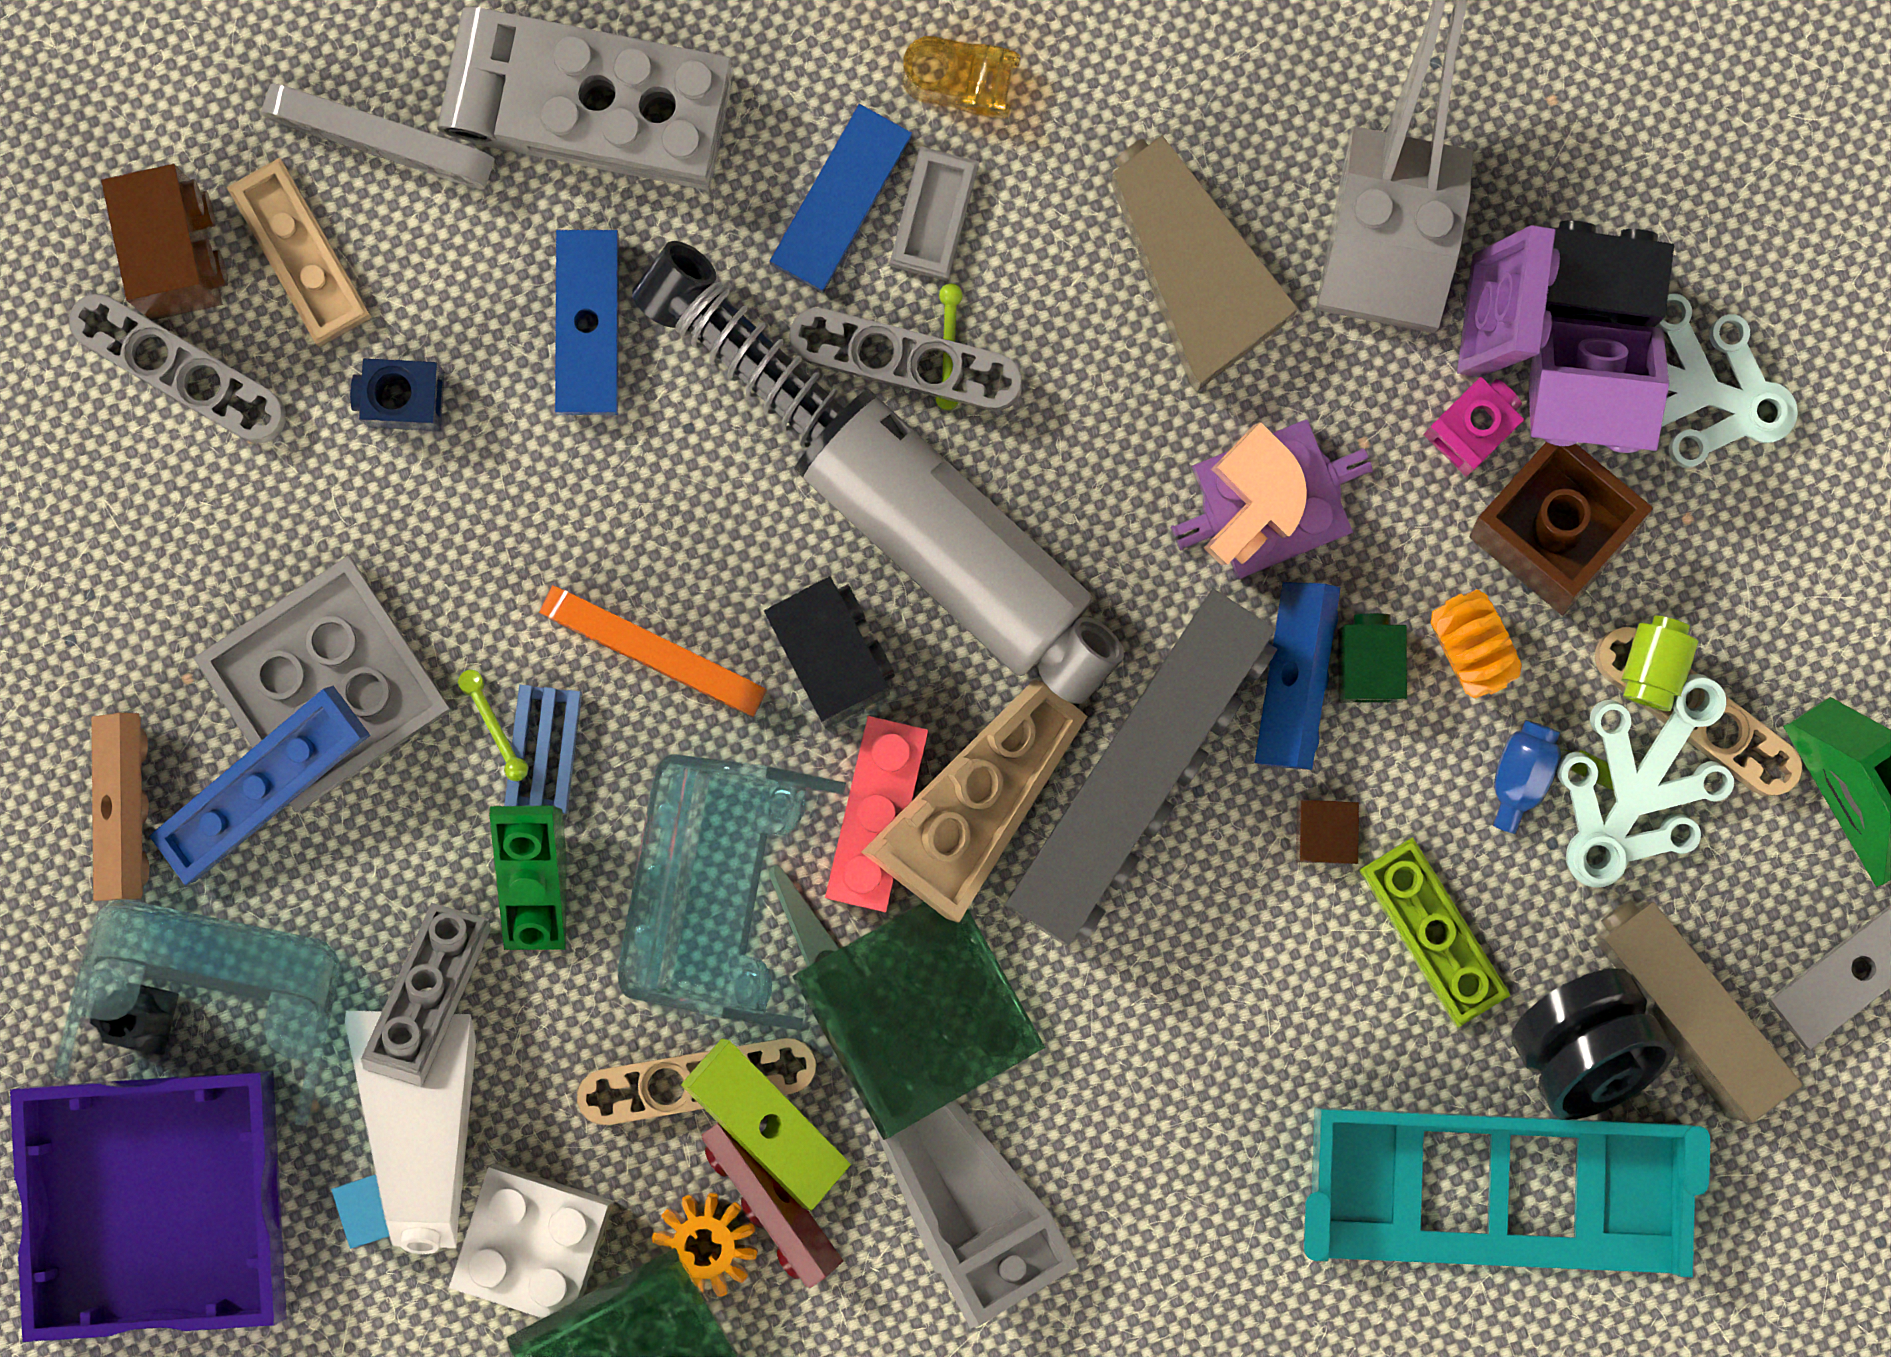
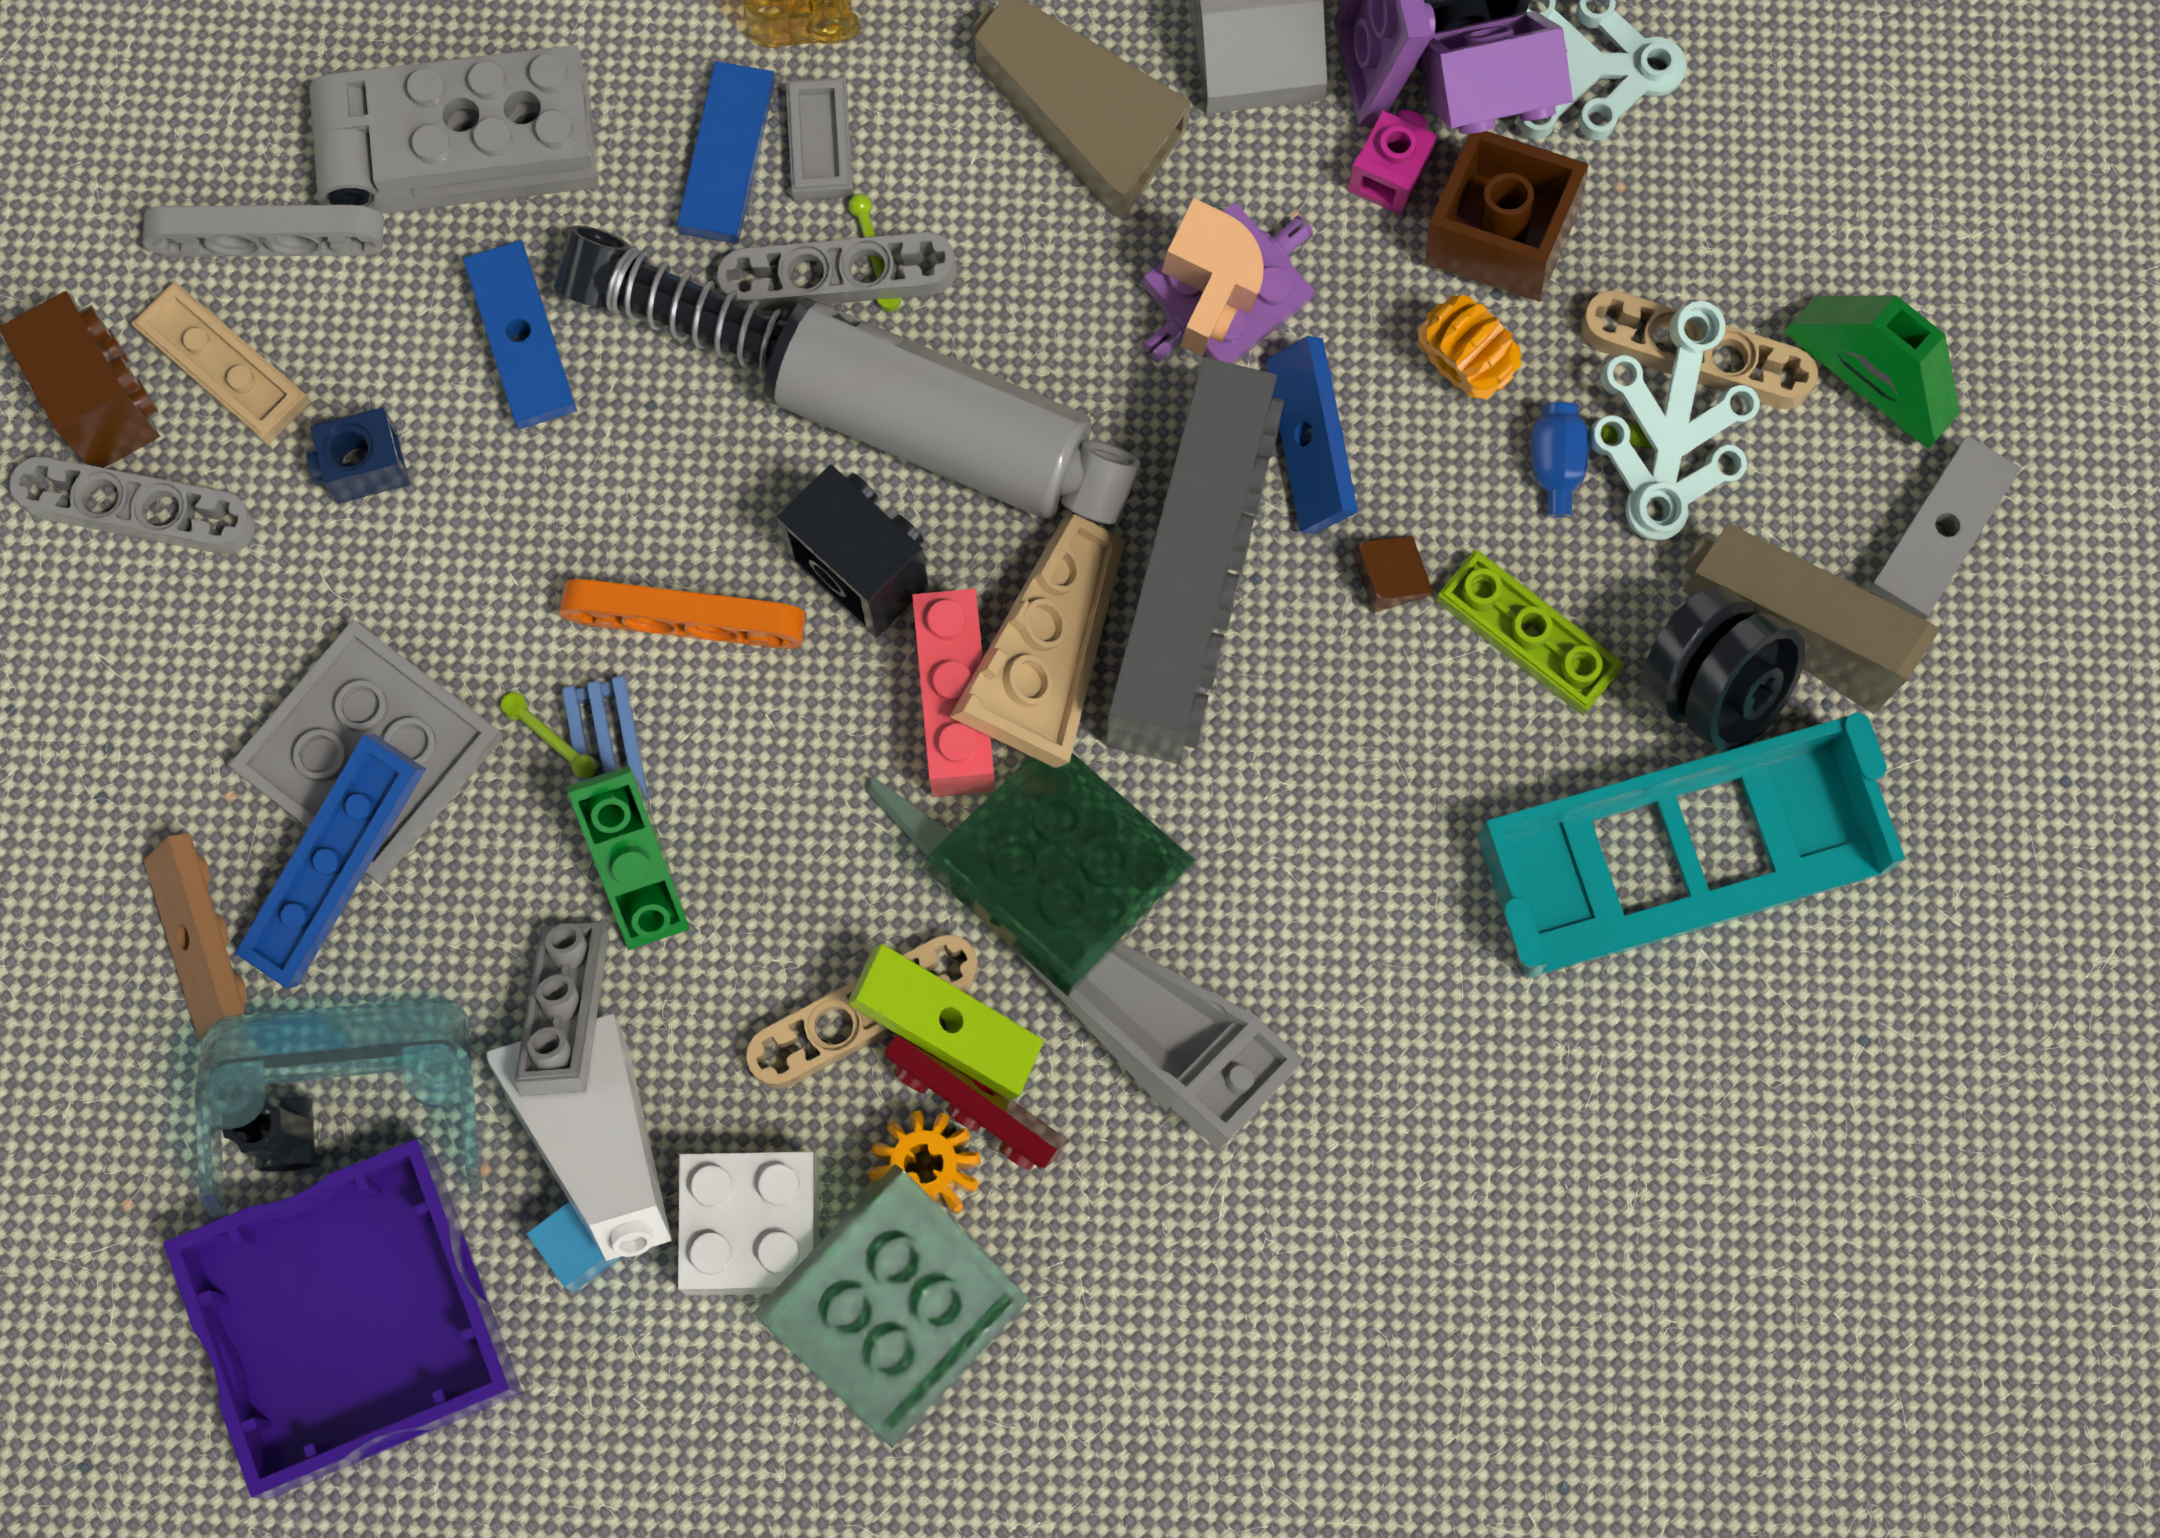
camera: 20 degrees left, 10 degrees down
clear light blue windscreen [618,754,846,1031] -> none
dark green brick [1338,613,1407,703] -> none
lime brick [1621,615,1699,711] -> none

